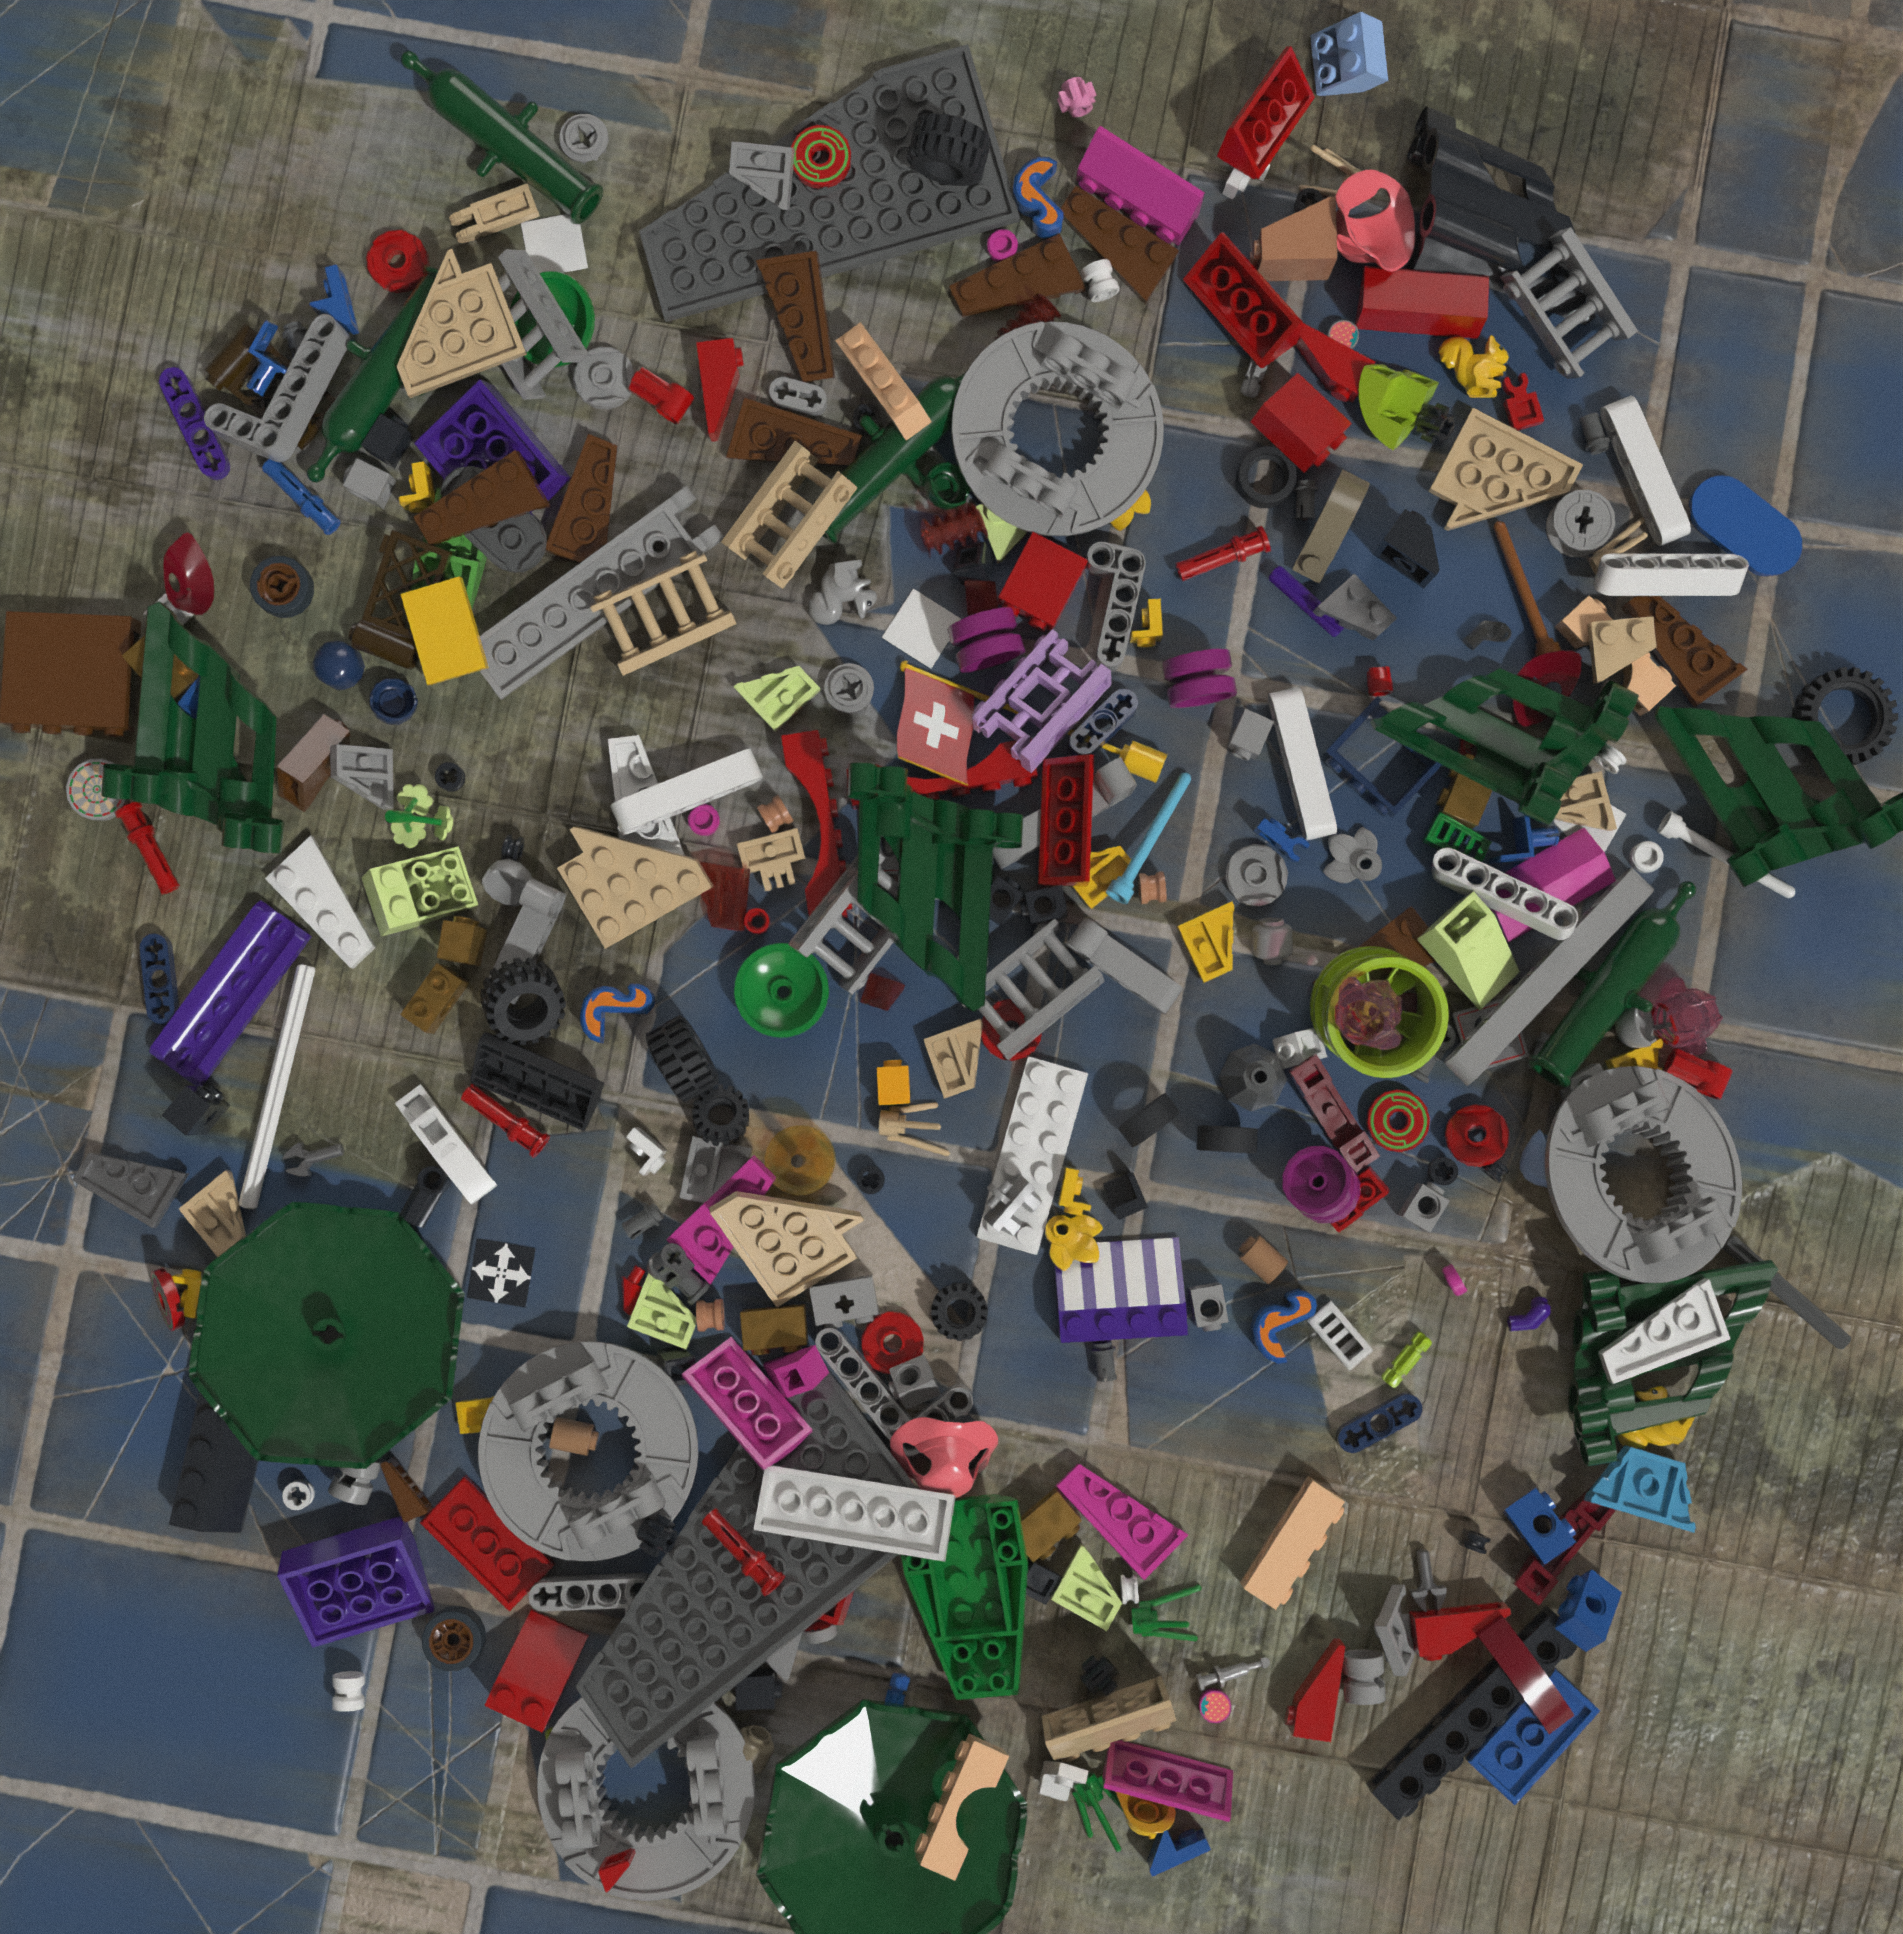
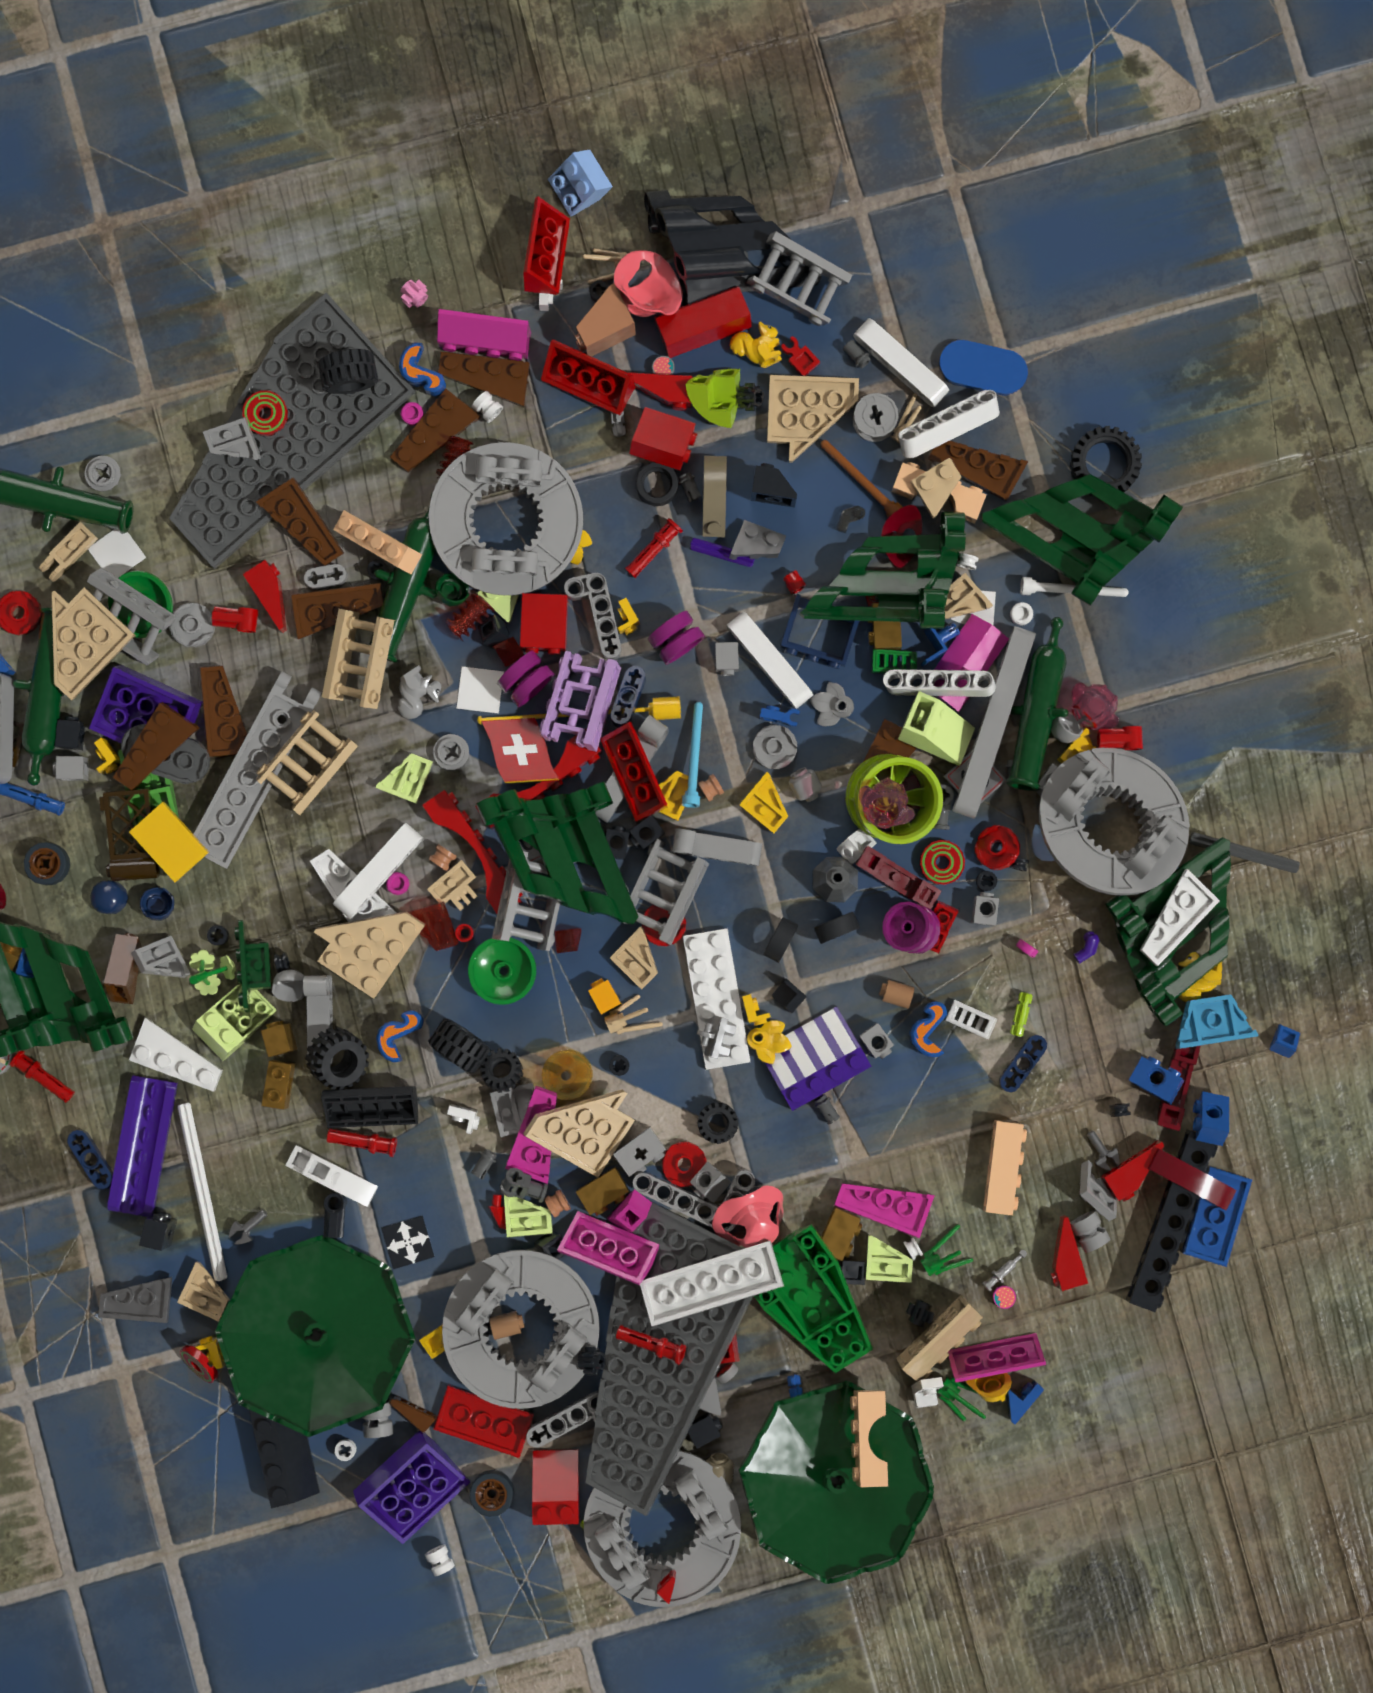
camera: 25 degrees left, 0 degrees up
none -> dark green bracket [235,920,272,1013]
none -> blue slope [1269,1024,1300,1058]

